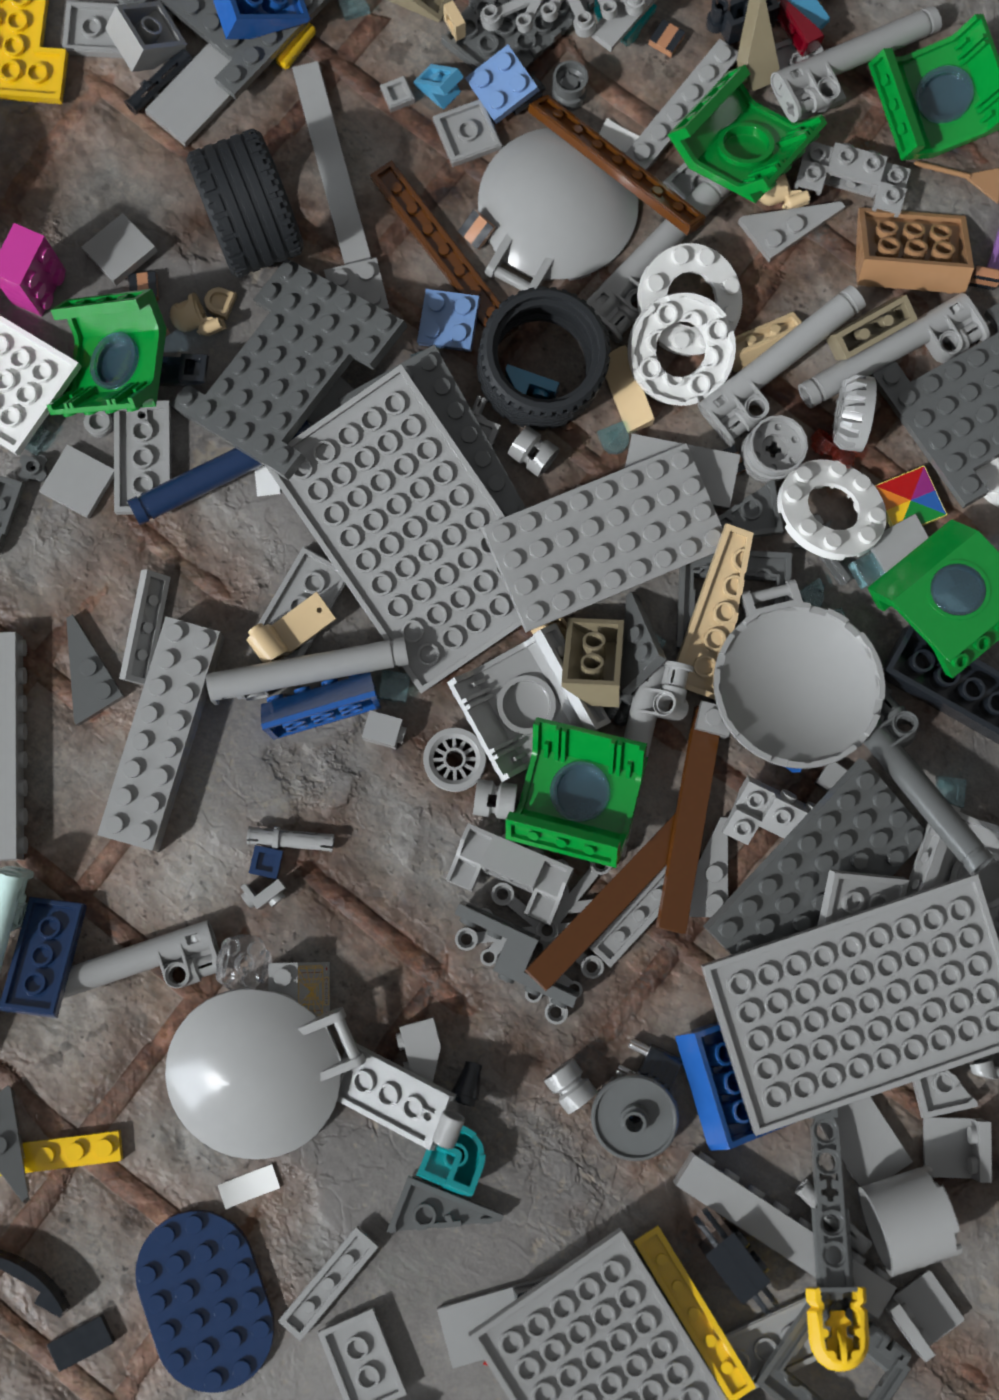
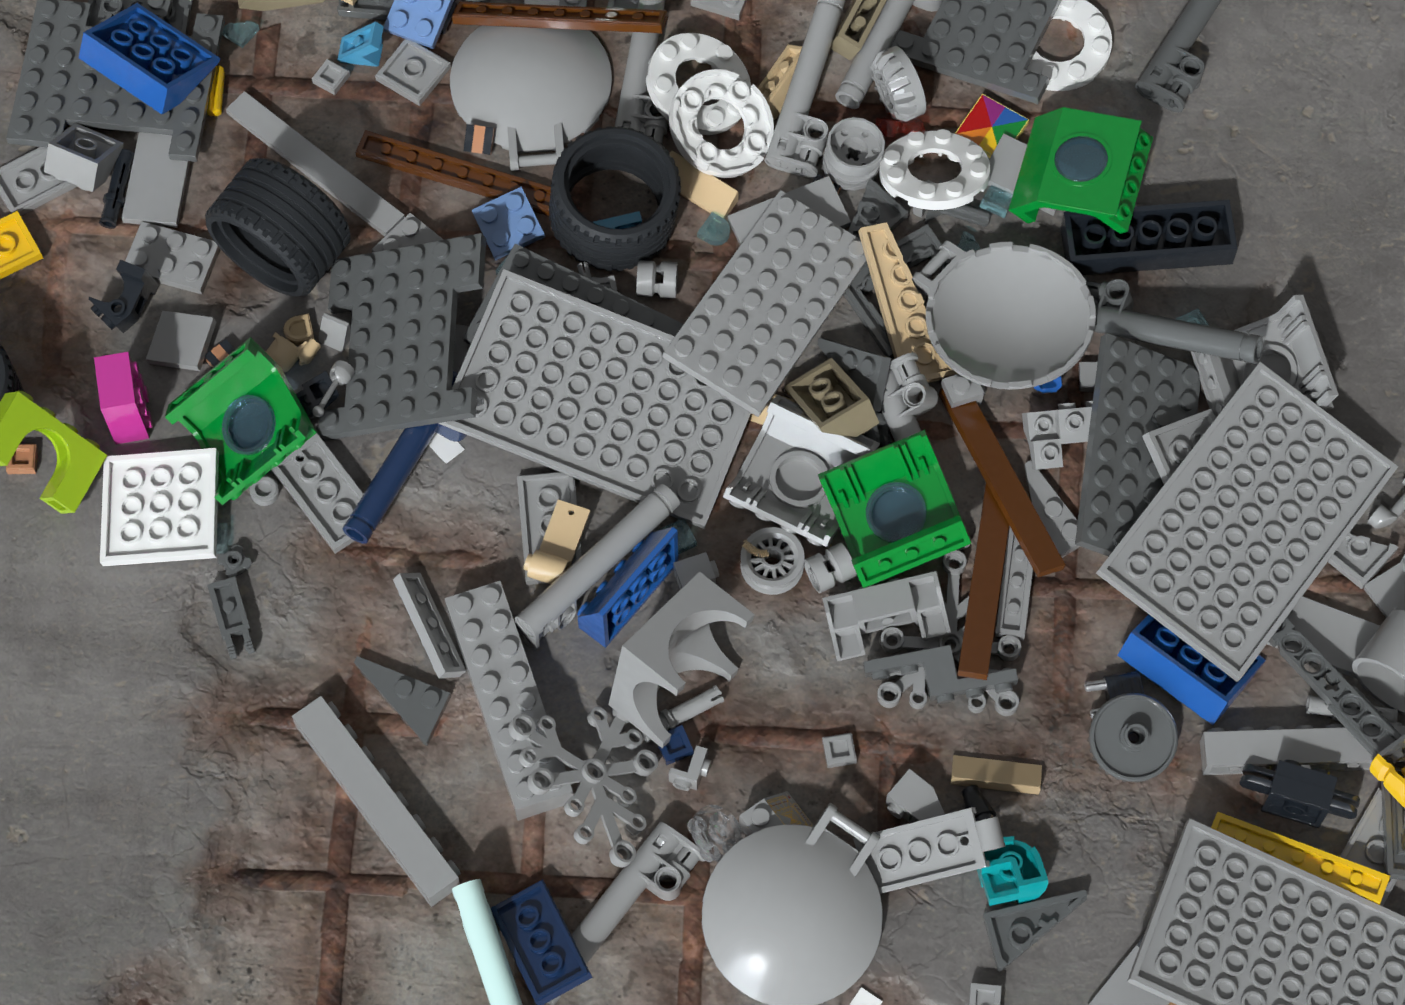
camera: 30 degrees left, 15 degrees down
light grey tile [39,444,114,519] -> none
light grey wheel [543,1058,598,1114] -> none
none -> black tile [89,260,159,333]
none -> light grey plate [125,221,220,294]
none -> light grey hinge [313,360,355,417]
none -> light grey slope [319,313,351,352]
none -> light grey plant [508,707,658,867]
none -> light grey piece [608,571,755,748]
none -> tan leg [742,540,769,558]
none -> light grey tile [822,733,857,768]
none -> tan slope [950,755,1042,795]

